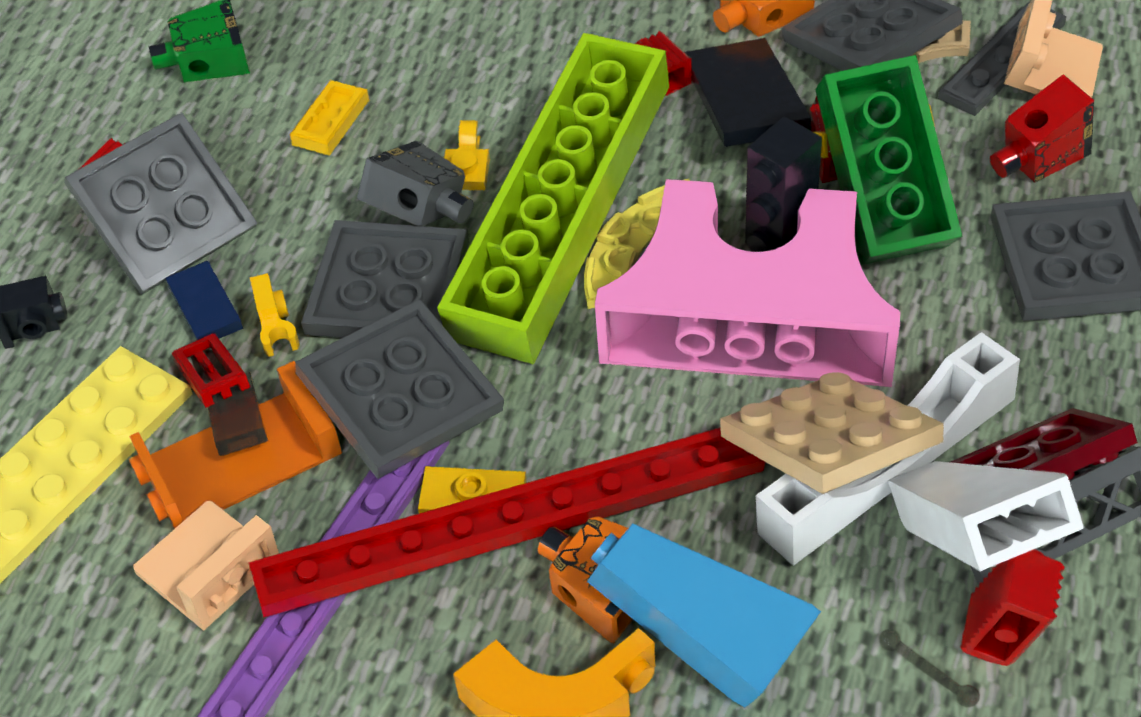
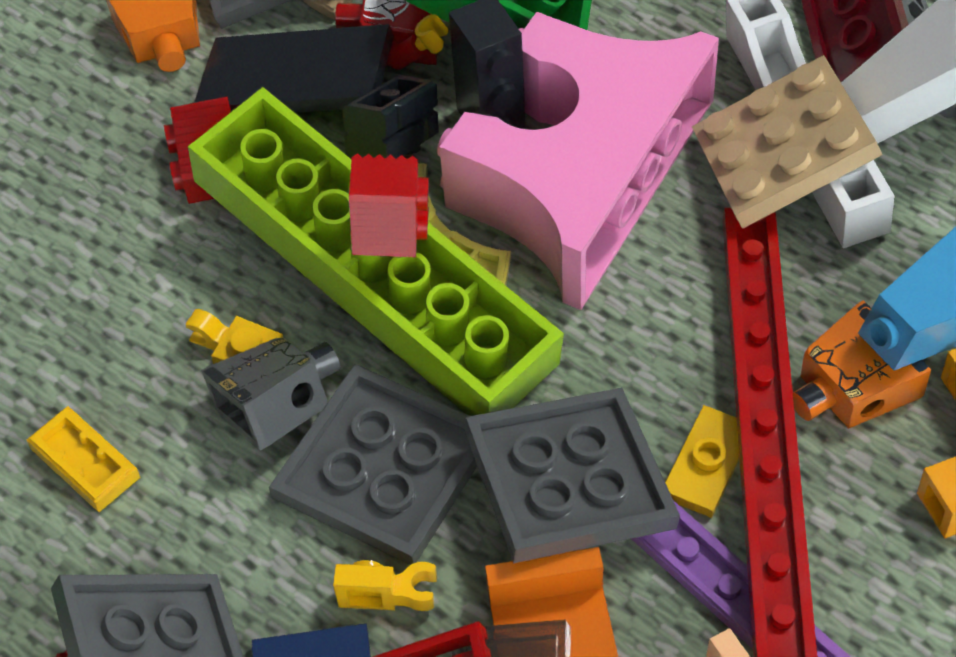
camera: 70 degrees left, 5 degrees up
none -> black brick [342,75,439,159]
none -> brick [349,153,429,257]

